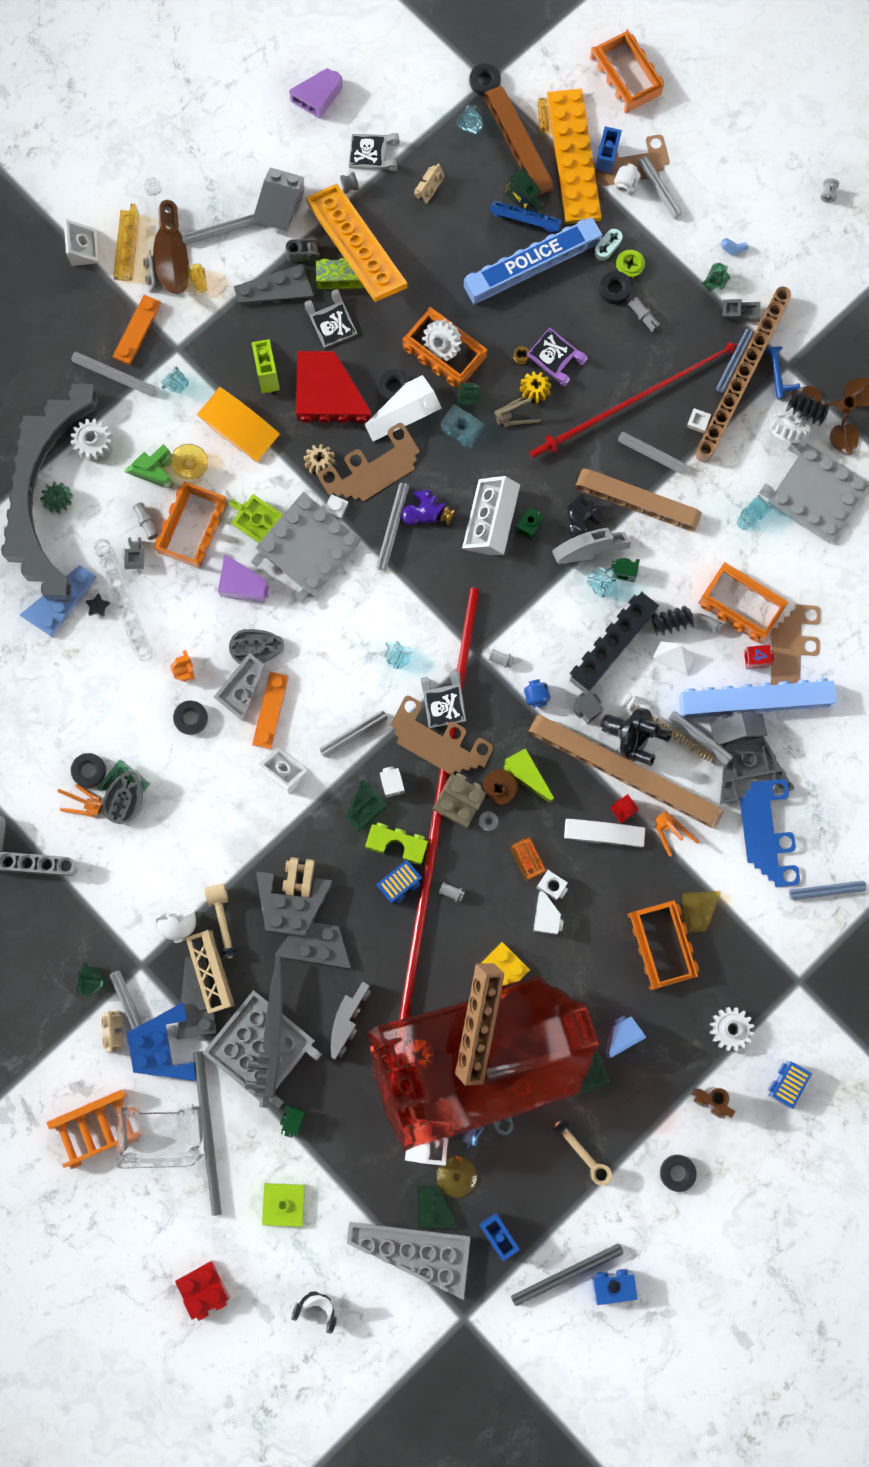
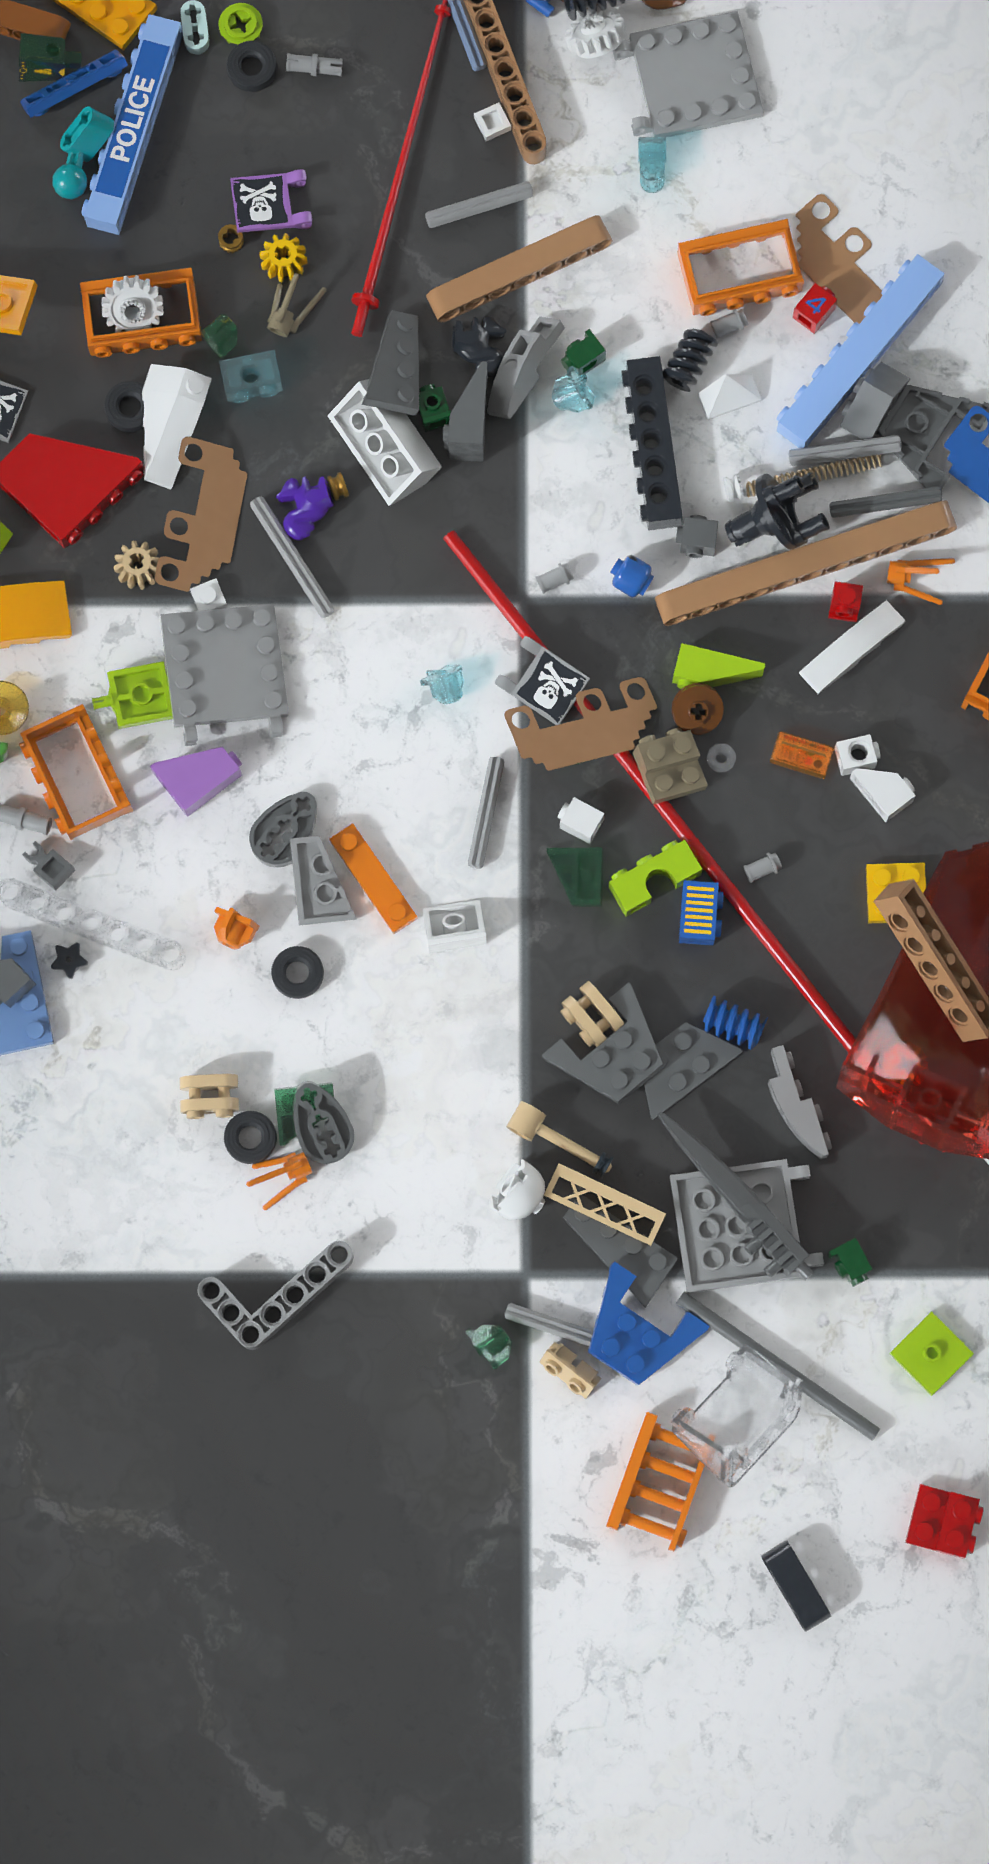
camera: 40 degrees left, 0 degrees up
none -> teal beam [53,106,114,200]
none -> tan brick [180,1074,239,1119]
none -> dark grey wing [362,310,419,415]
none -> dark grey slope [443,362,488,462]
none -> blue piece [703,995,768,1050]
none -> black beam [761,1540,831,1632]
none -> dark grey axle [829,486,943,518]

